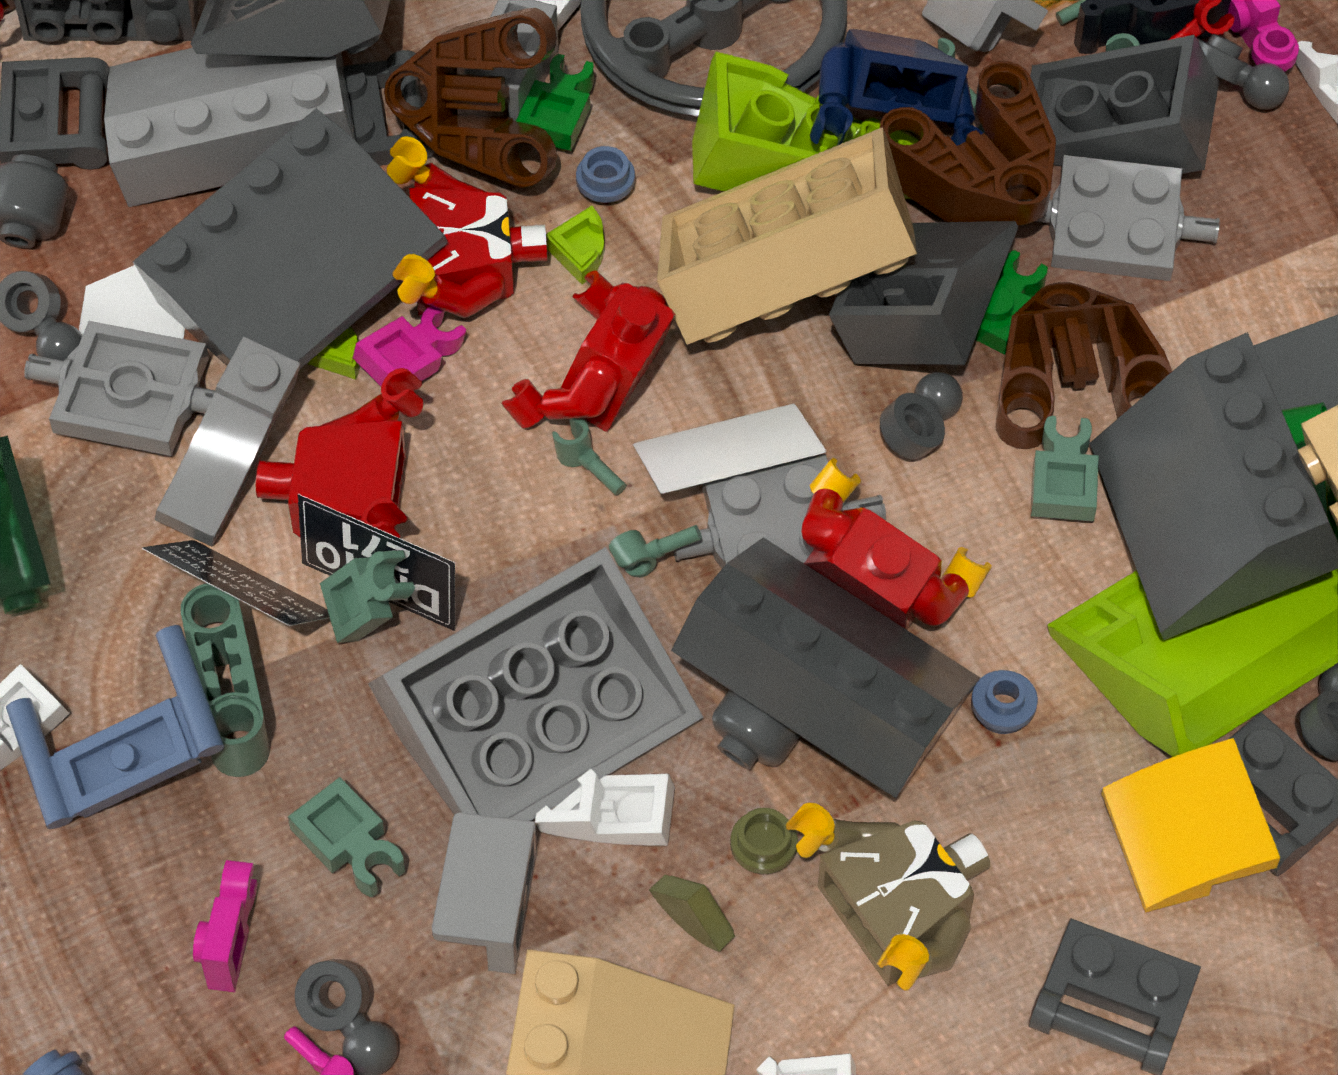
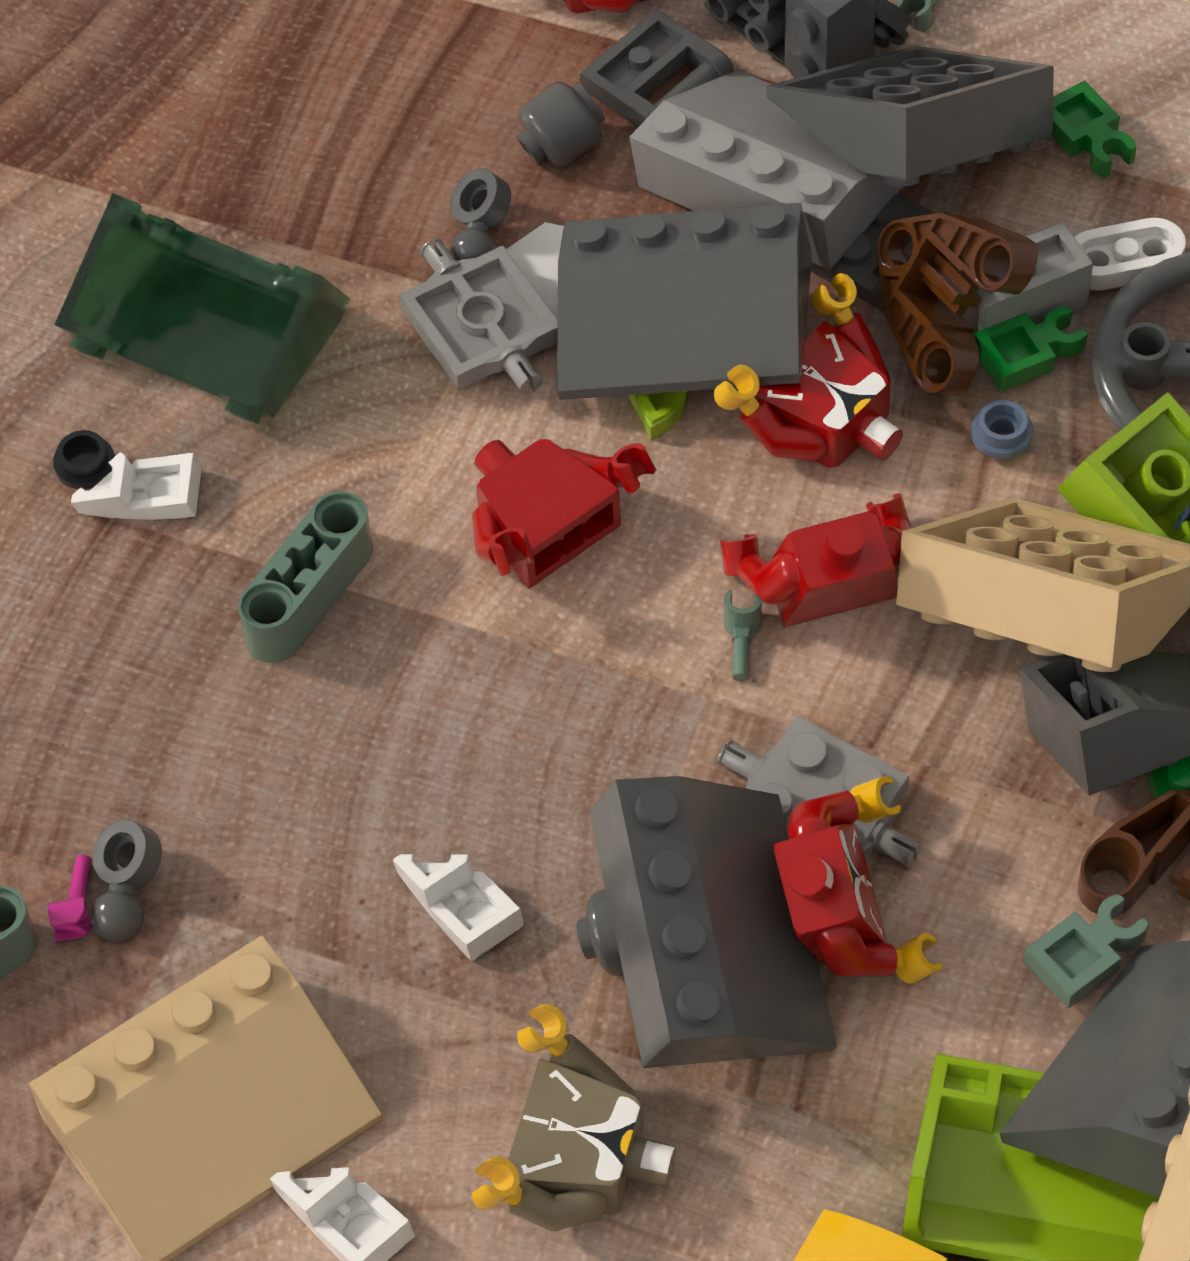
camera: 50 degrees right, 0 degrees up
sand blue plate [6,625,224,829] -> none
black sticker [142,540,330,626] -> none
light grey slope [155,336,300,547] -> none
dark pink plate [193,860,258,992] -> none
sand green plate [288,777,405,898] -> none
black sticker [298,494,455,631] -> none
sand green plate [320,550,415,643] -> none
dark pink plate [353,306,466,386] -> none
light grey slope [368,547,704,821] -> none
light grey panel [432,812,537,974] -> none
lime tile [546,206,605,284] -> none
sand green hand [609,525,702,578] -> none
white sticker [633,404,826,494] -> none
olive tile [649,875,735,952] -> none
olive plate [730,808,798,874] -> none
dark grey plate [880,372,963,459] -> none
sand blue plate [971,670,1038,734] -> none

